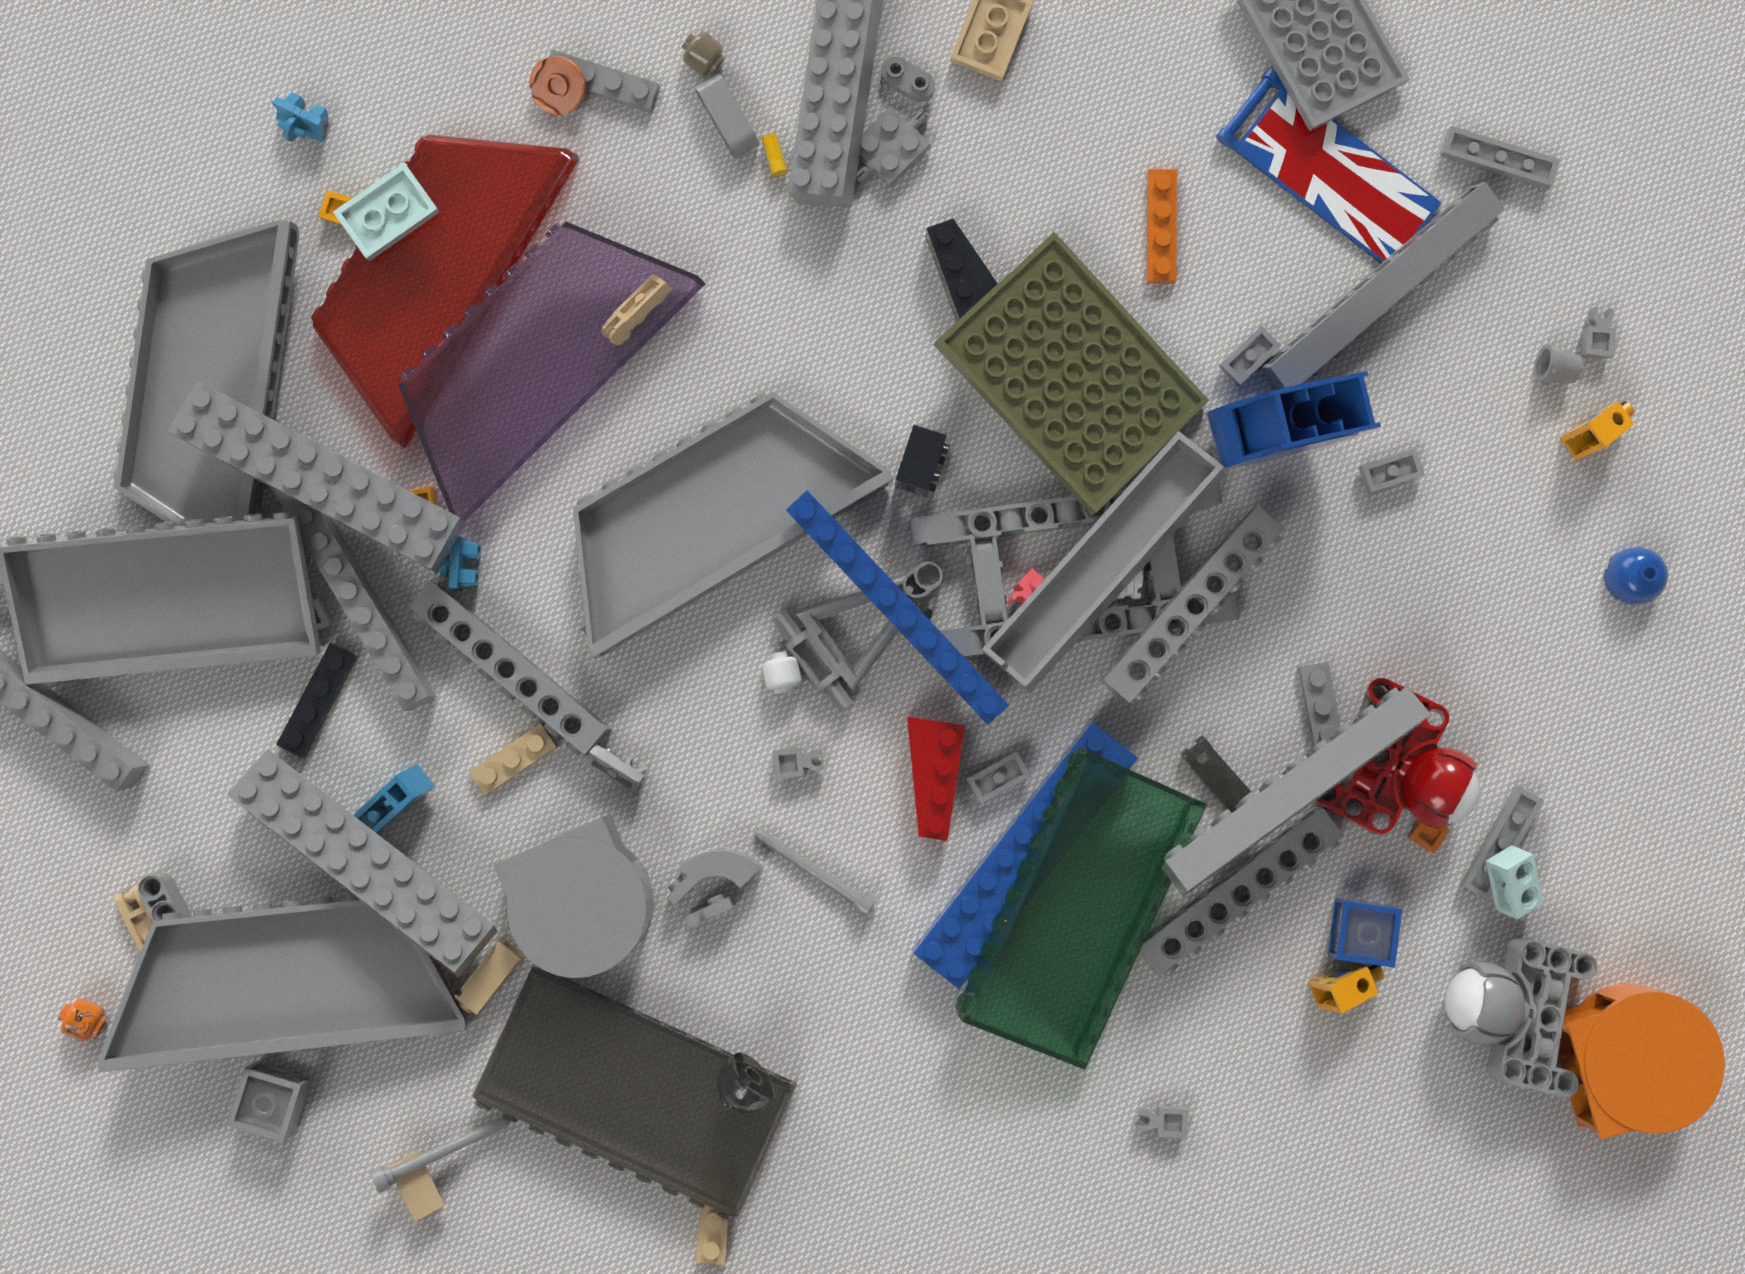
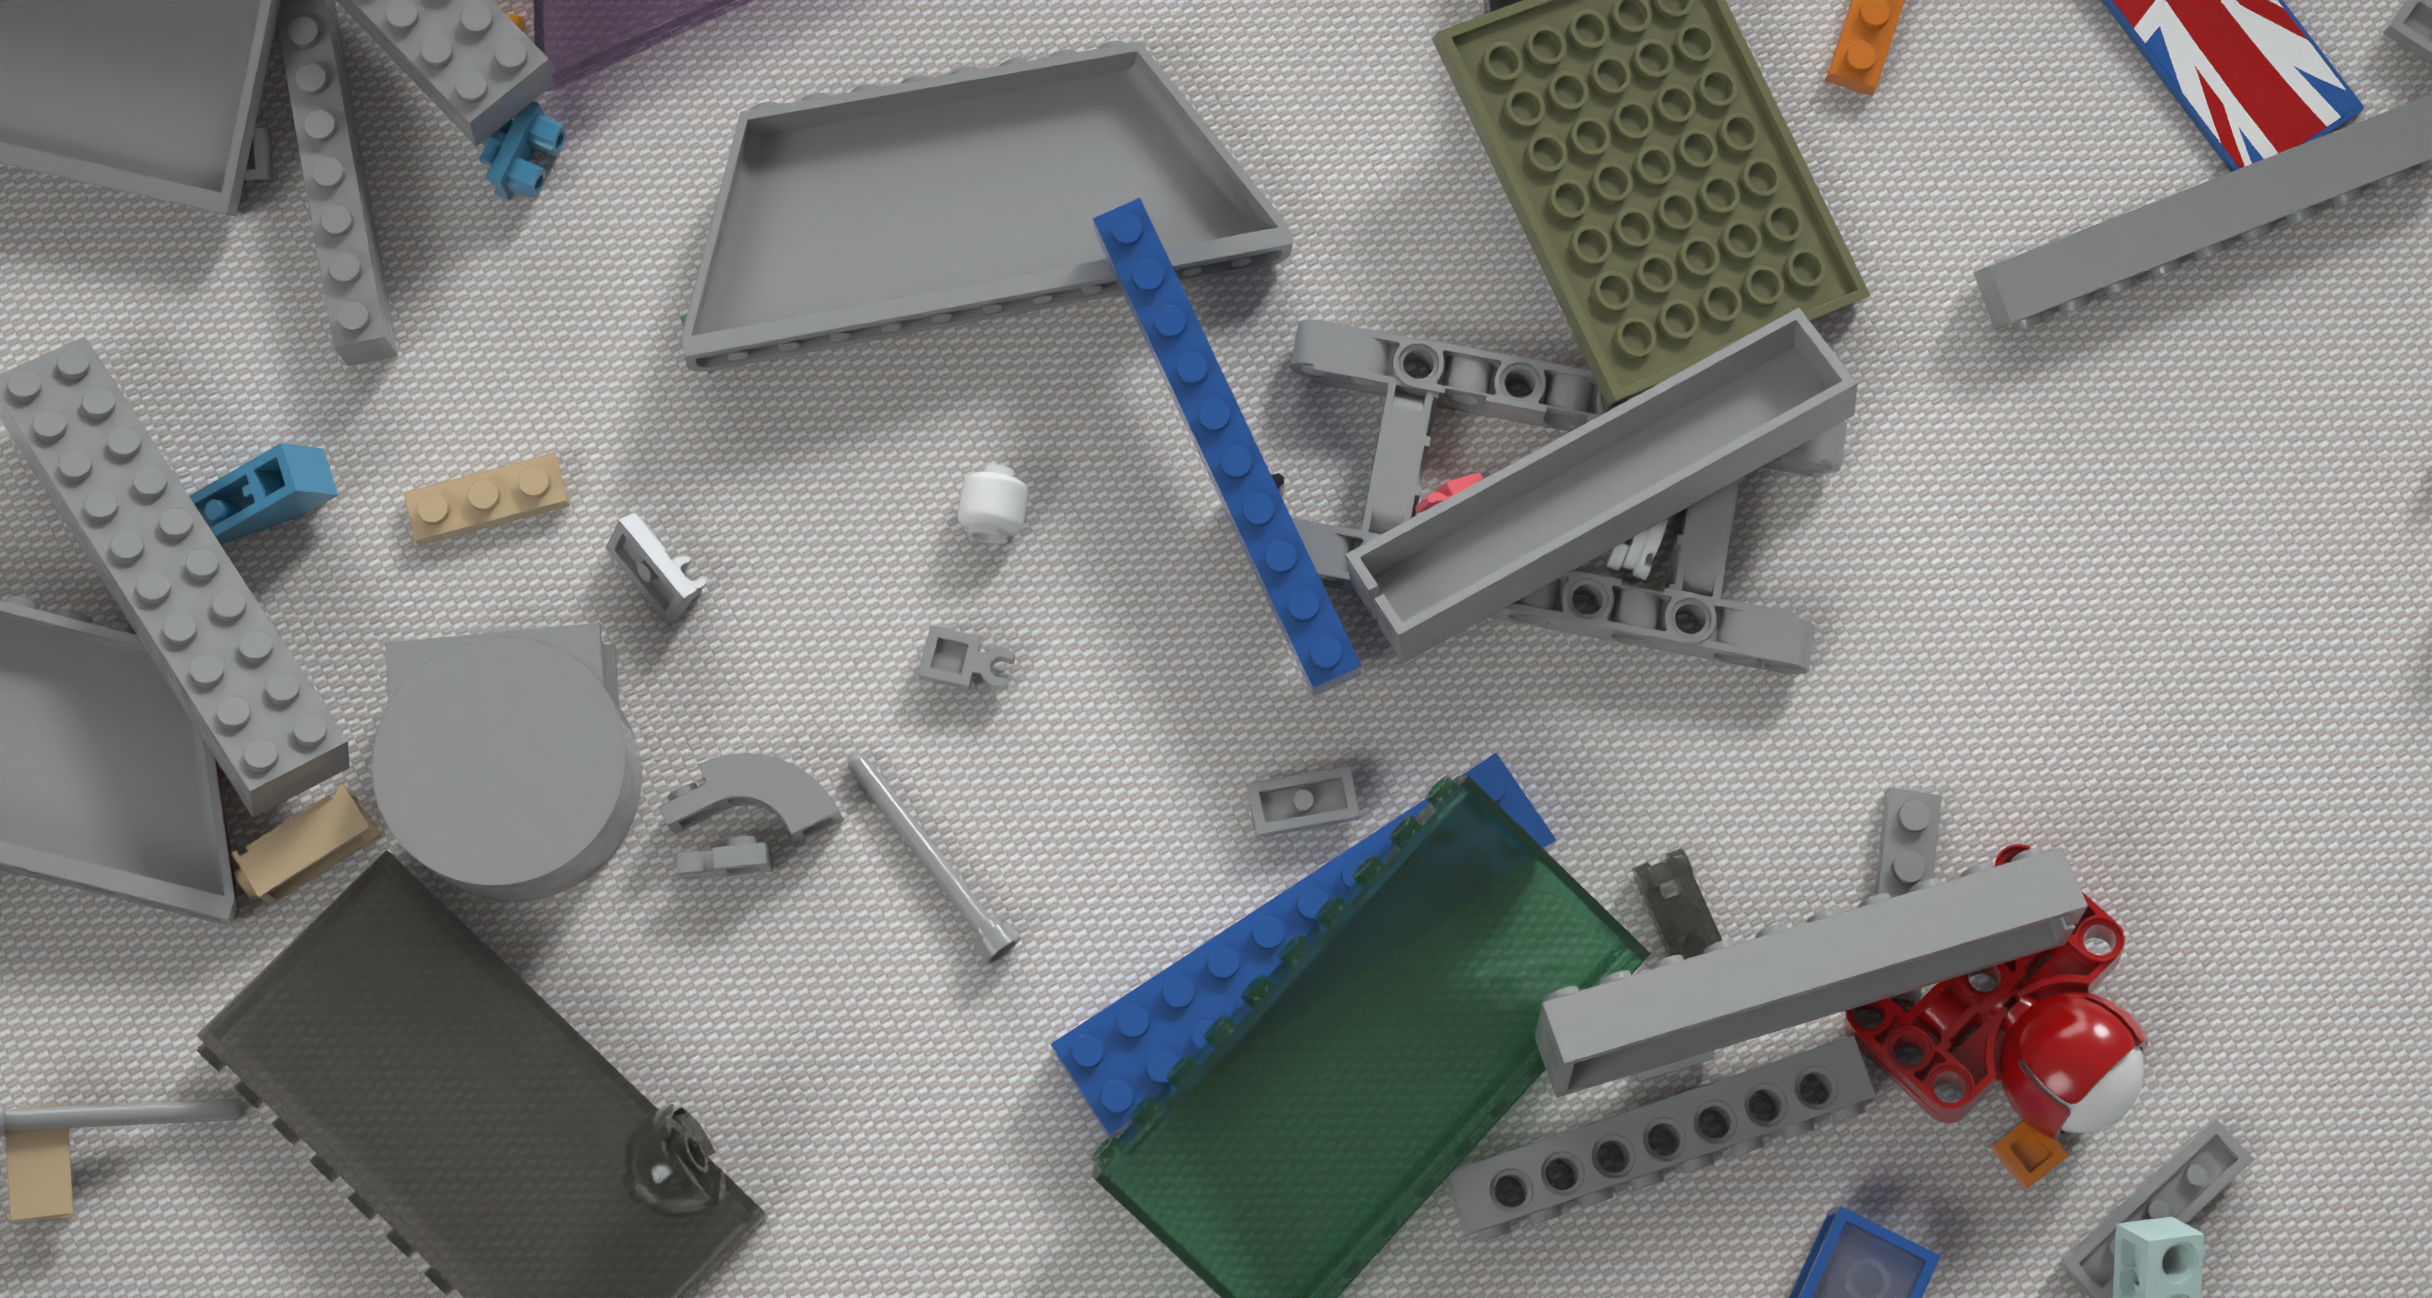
camera: 15 degrees right, 10 degrees down
black plate [276,643,358,758] -> none
light grey brick [408,580,611,756] -> none
light grey piece [772,562,943,712] -> none
black piece [895,424,950,498] -> none
red wedge [907,717,965,841] -> none
light grey brick [1100,505,1285,703] -> none
blue brick [1207,371,1381,470] -> none
light grey plate [1219,325,1281,387] -> none
light grey plate [1358,448,1425,494] -> none

